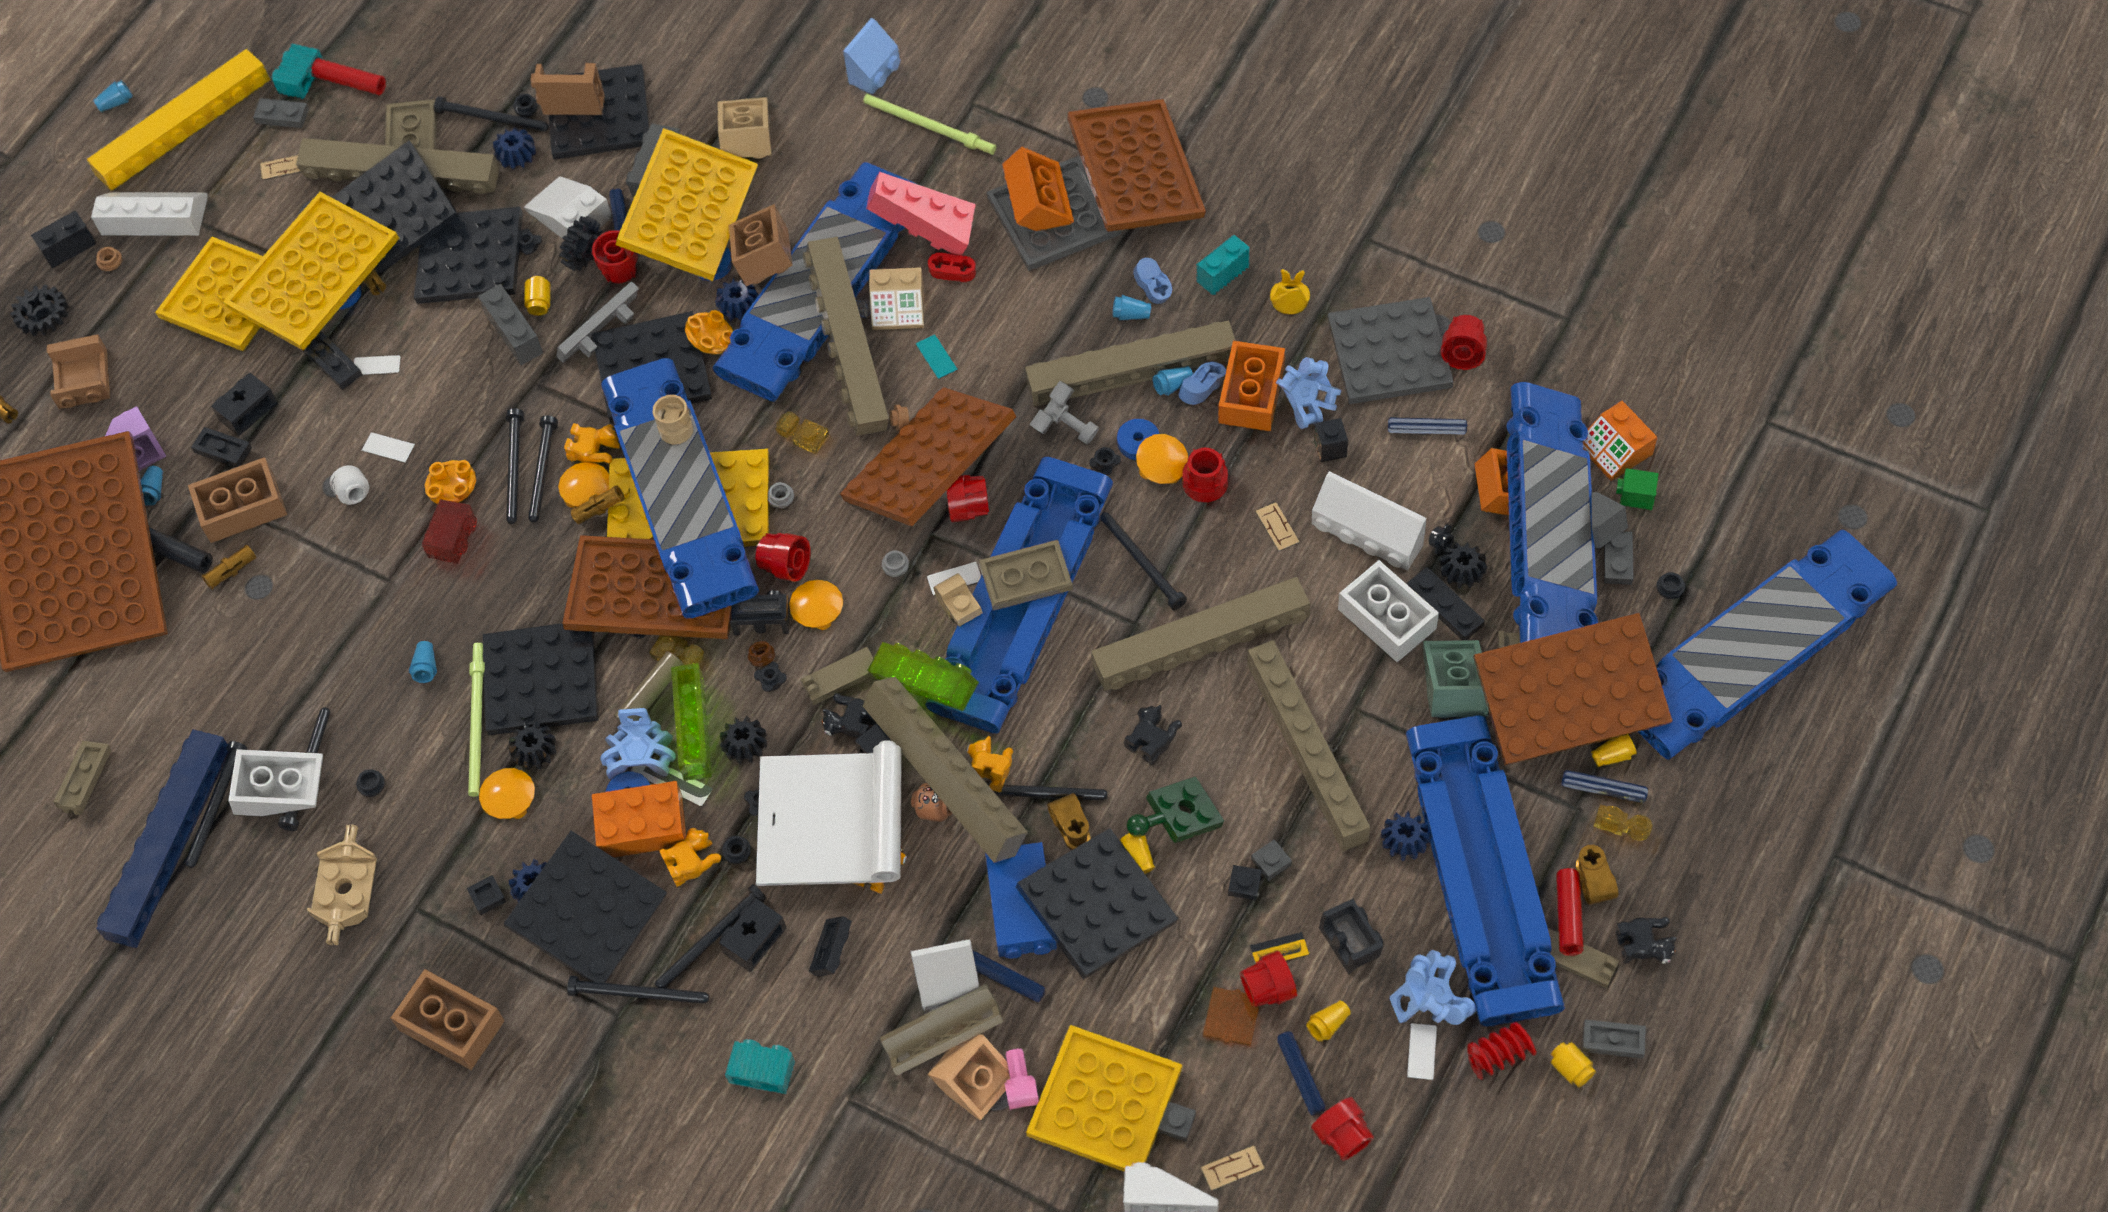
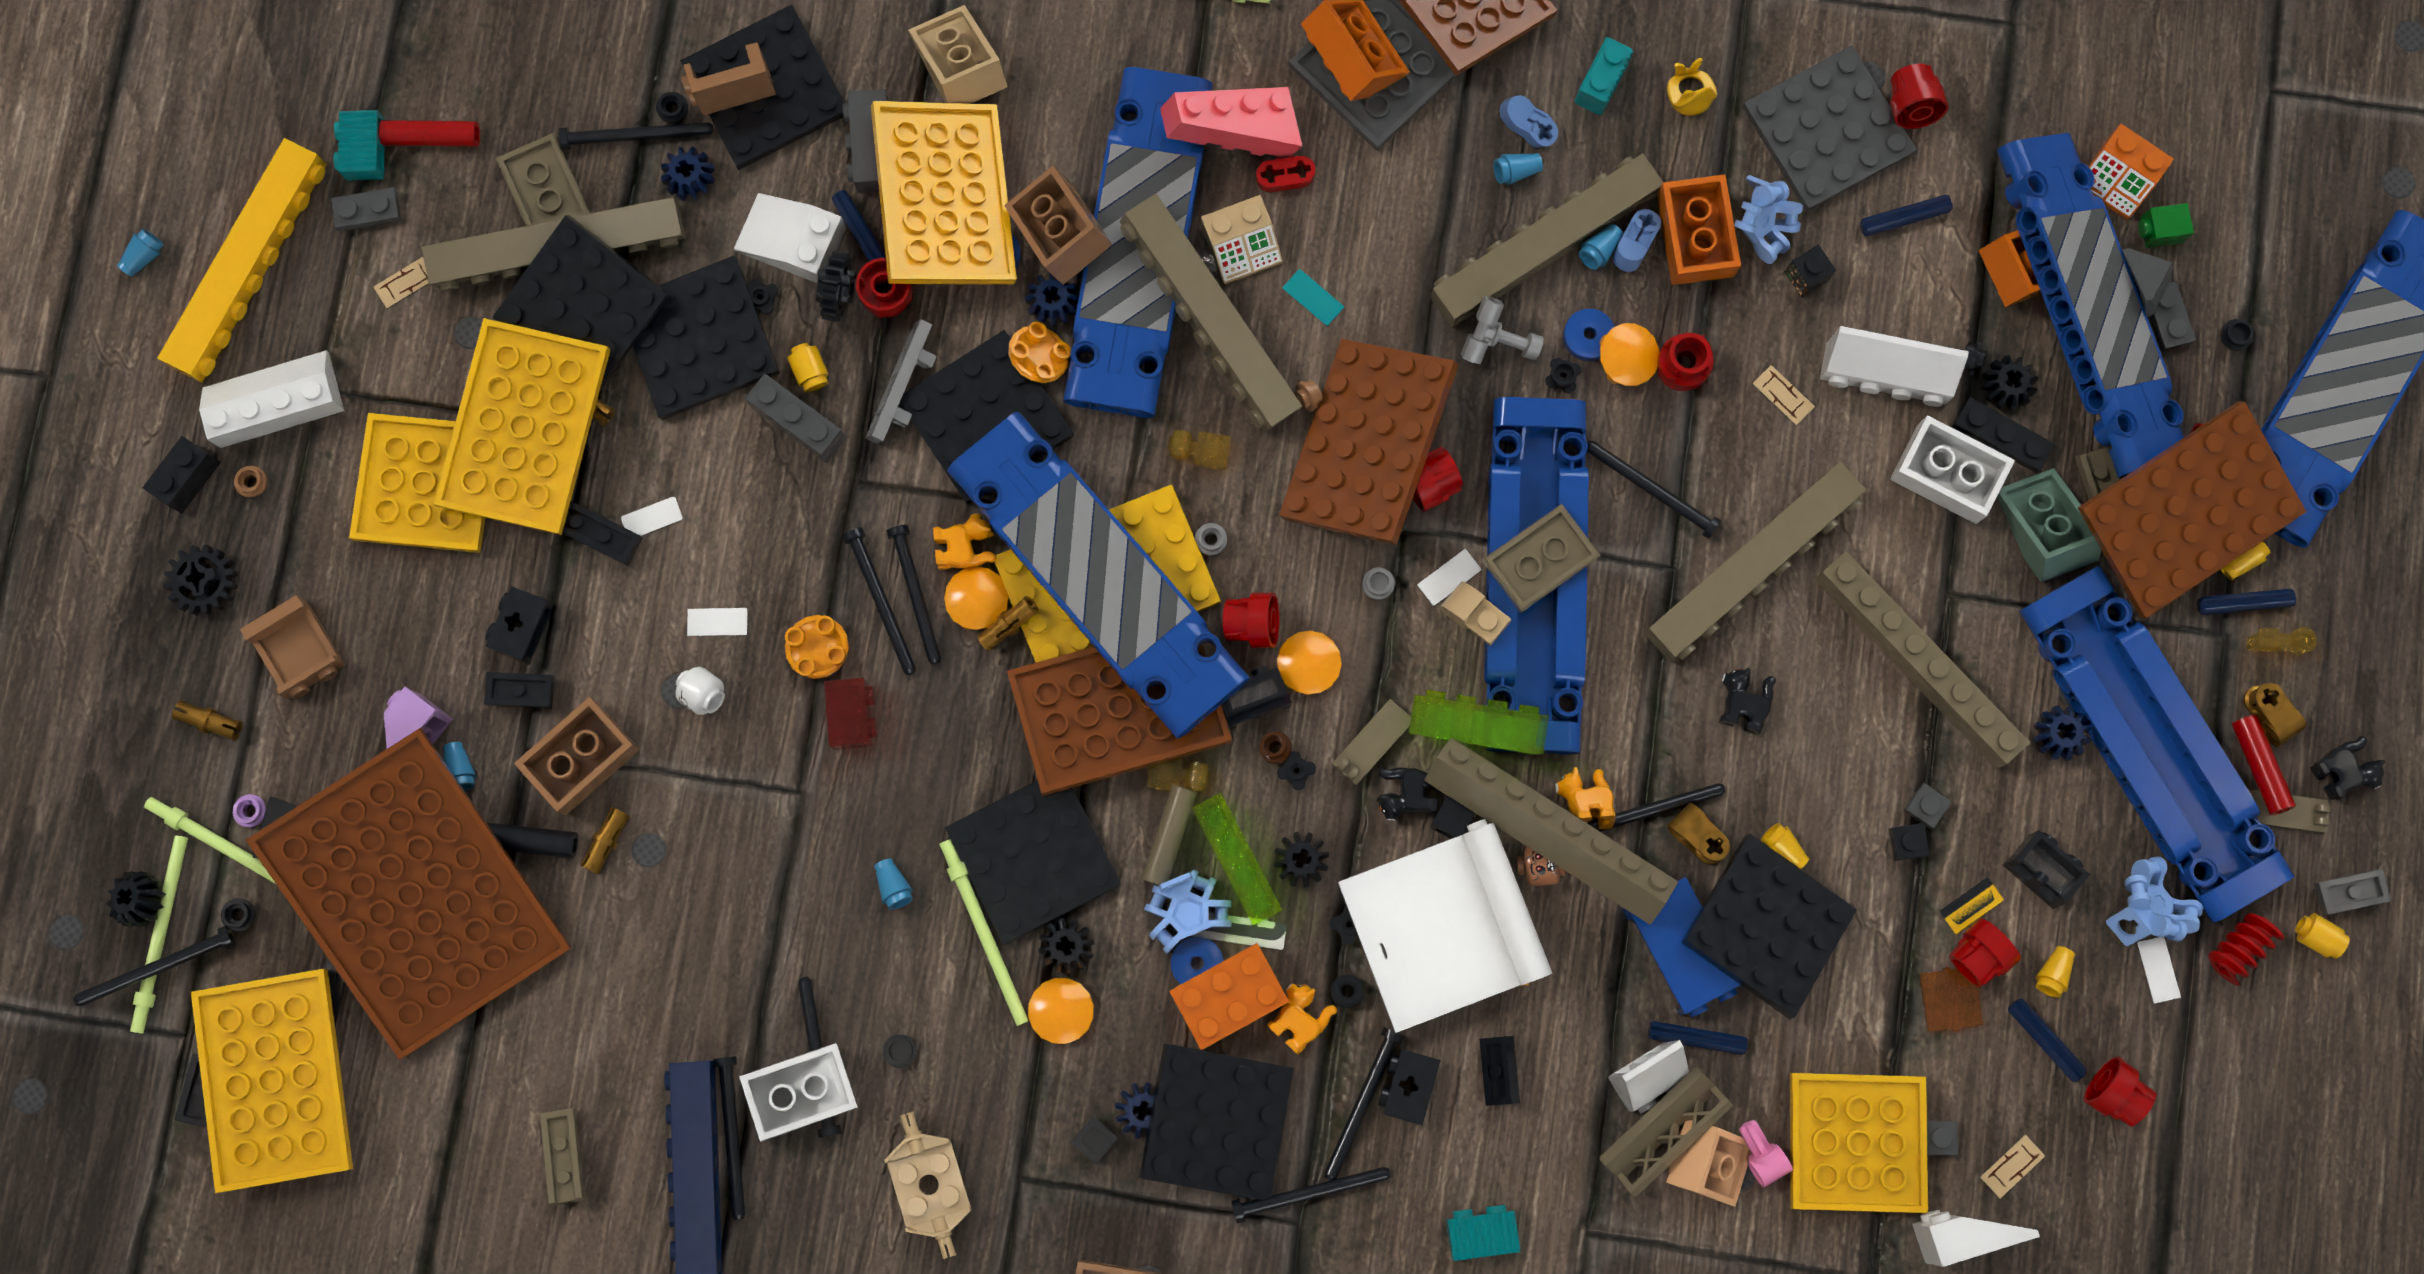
camera: 25 degrees left, 20 degrees up
tan wheel [653,395,694,445] -> none
dark green plate [1126,776,1224,844] -> none

